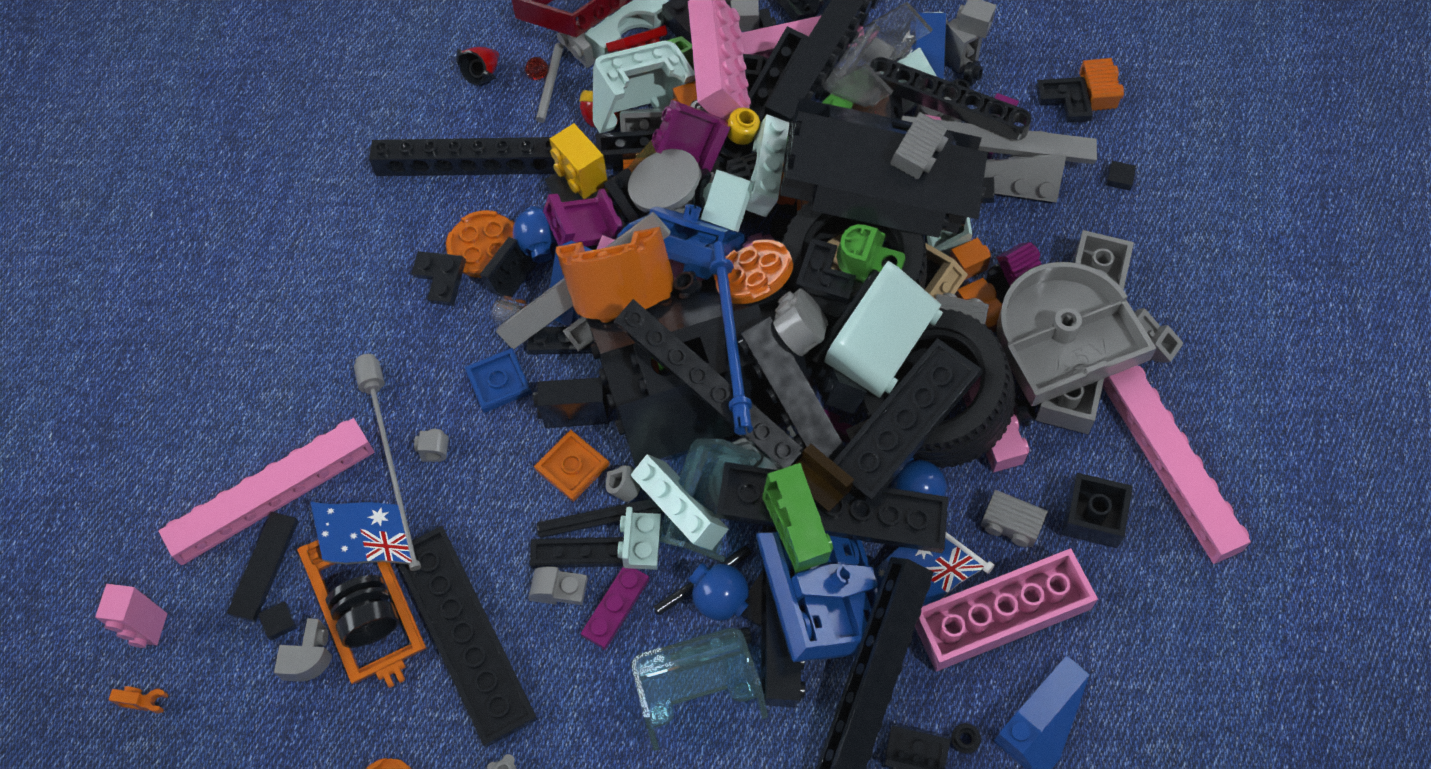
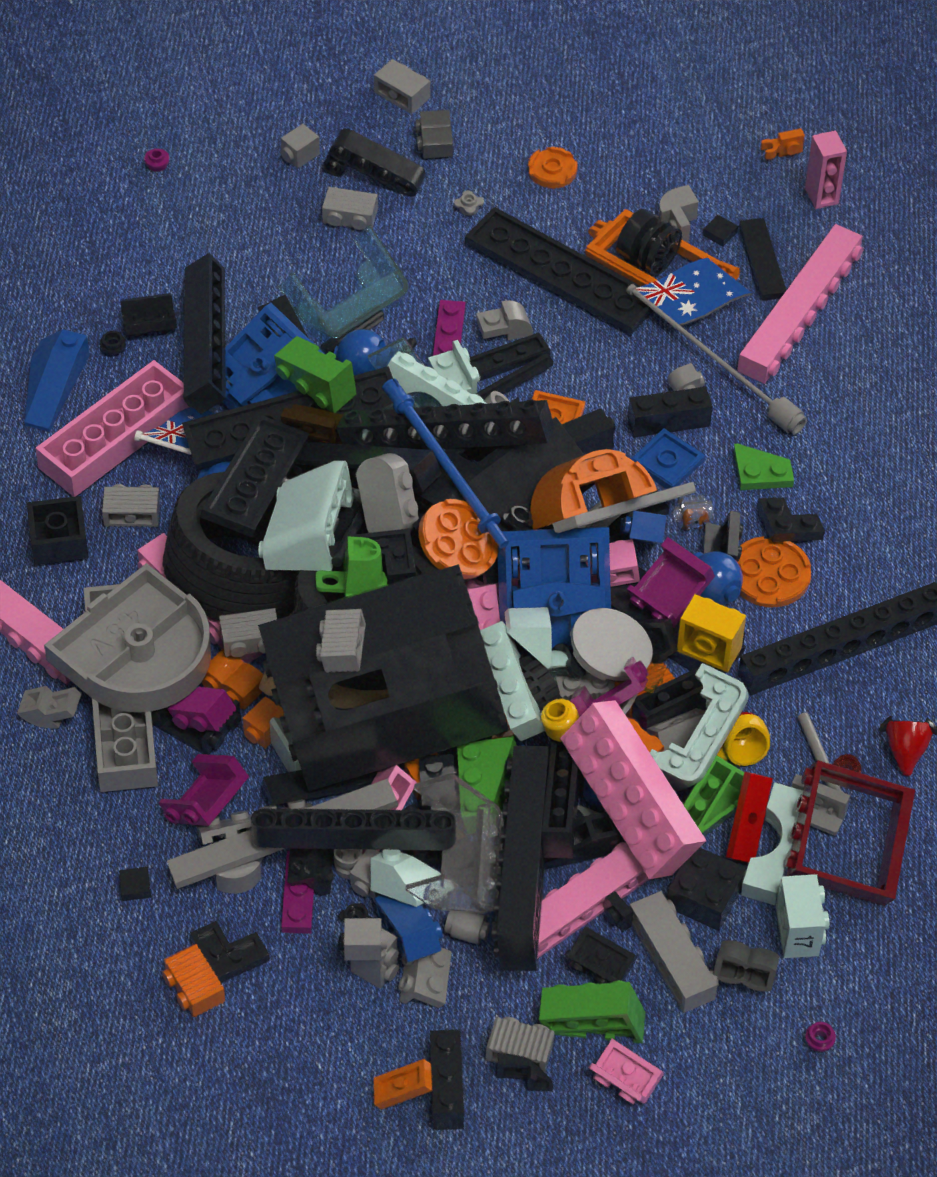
camera: 150 degrees right, 10 degrees down
none -> magenta panel [158,754,249,826]
none -> black brick [627,387,713,438]
none -> bright green wing [733,444,794,490]

